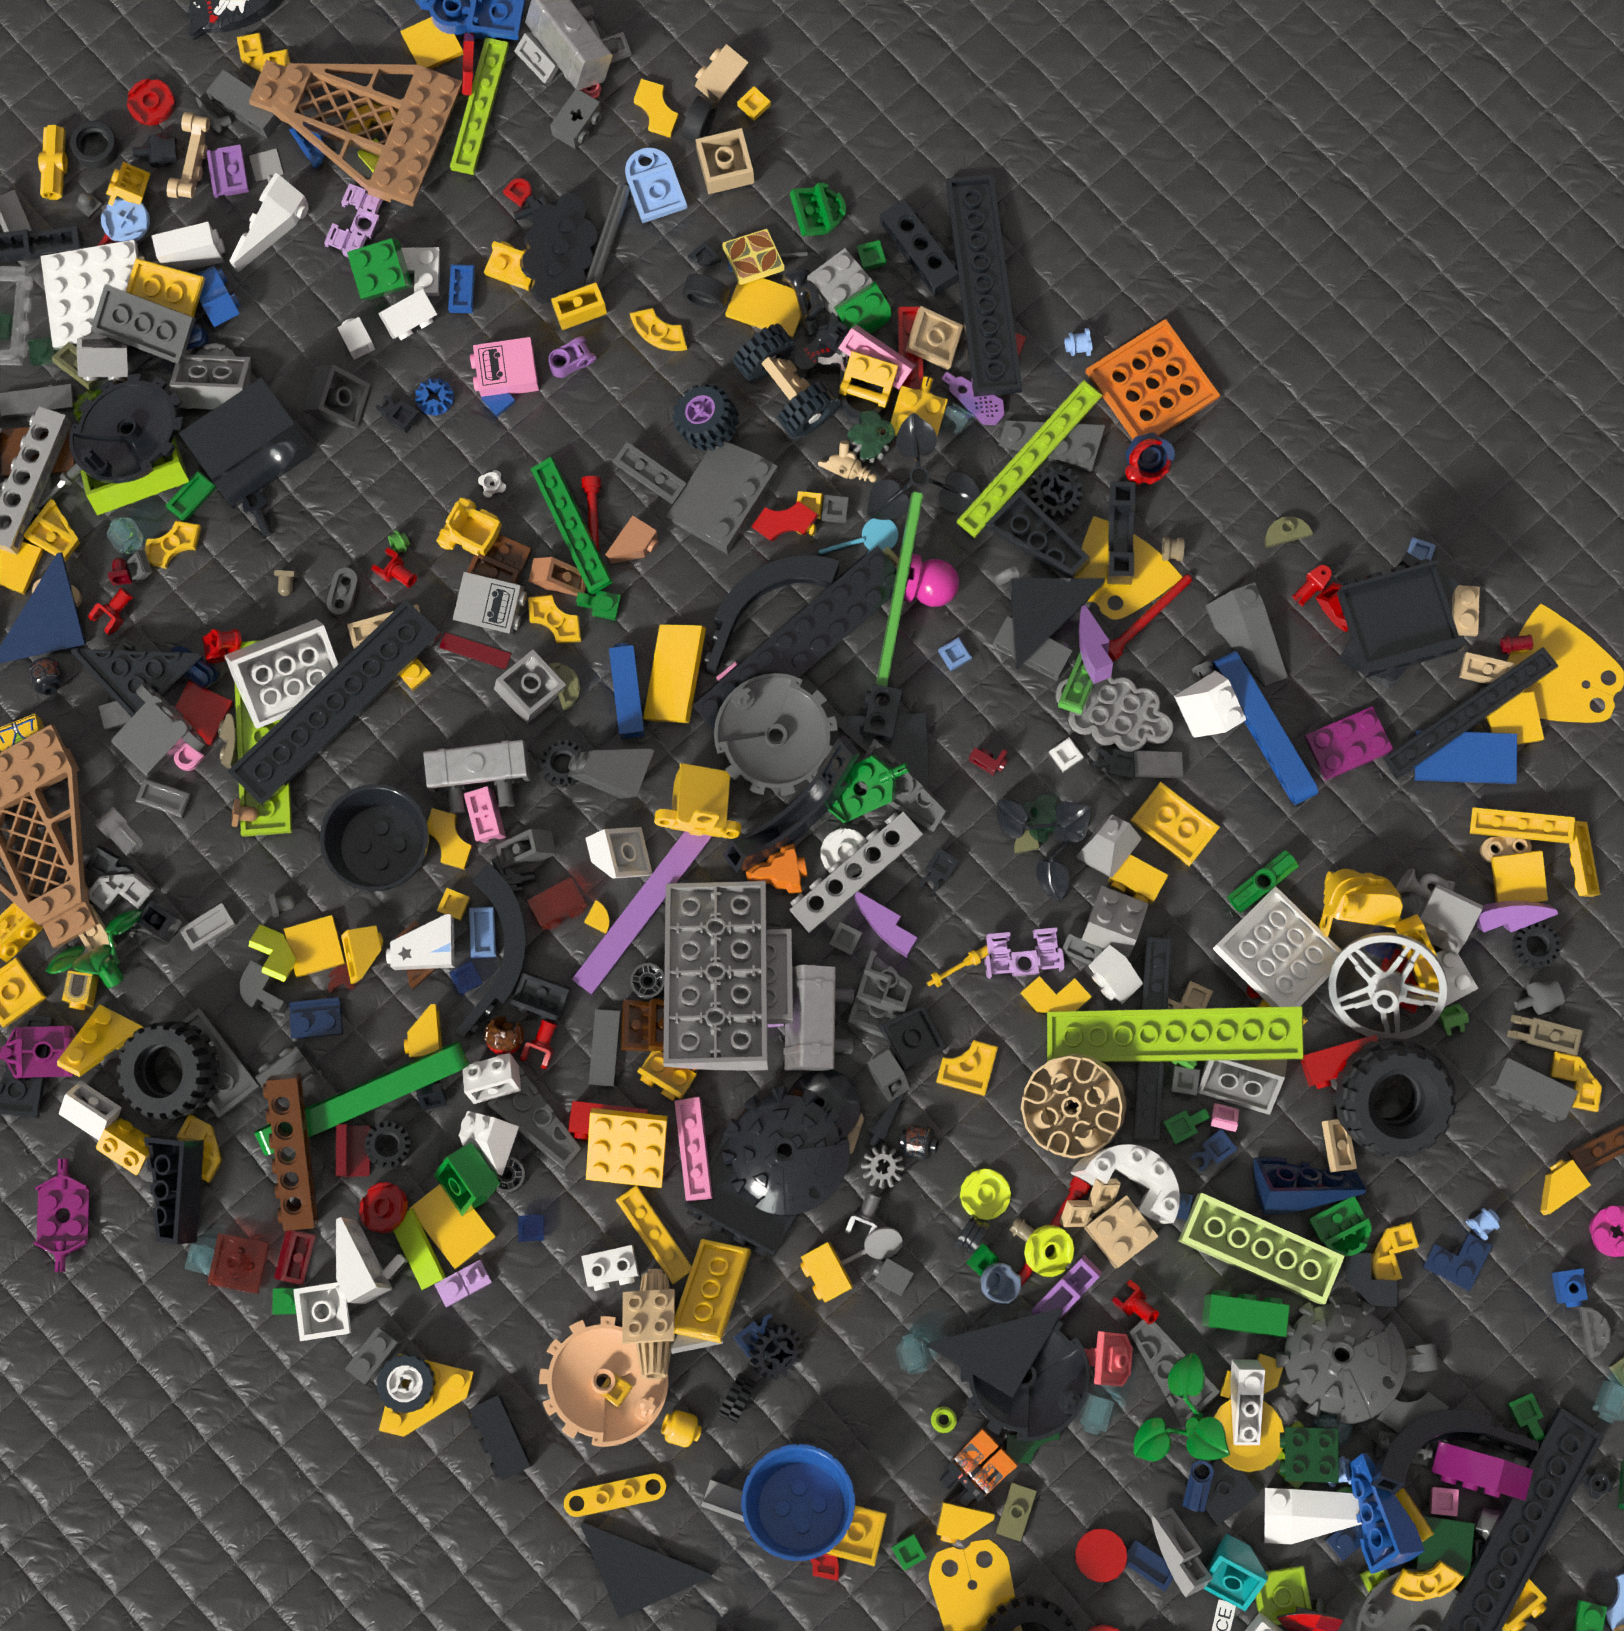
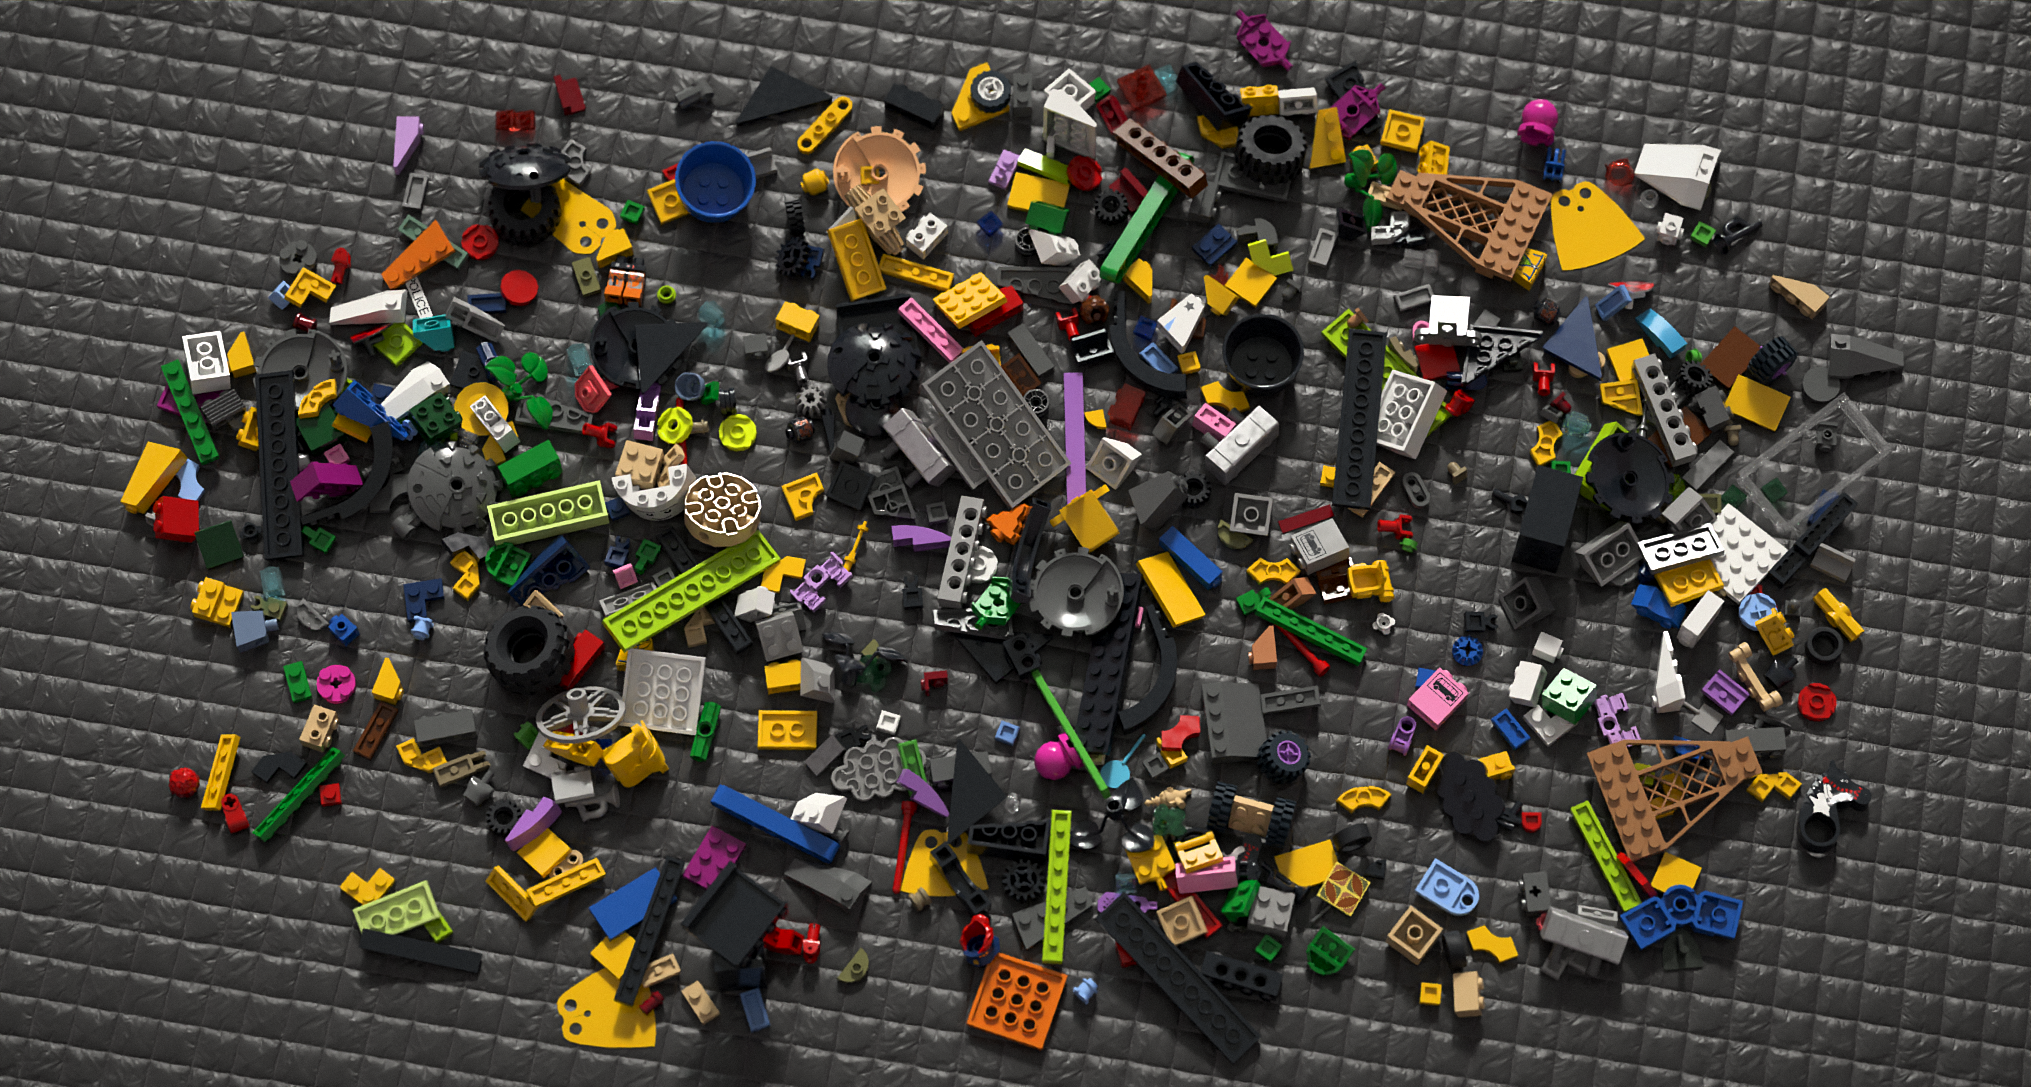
camera: 140 degrees right, 10 degrees down
dark grey axle [584,184,630,287] -> none

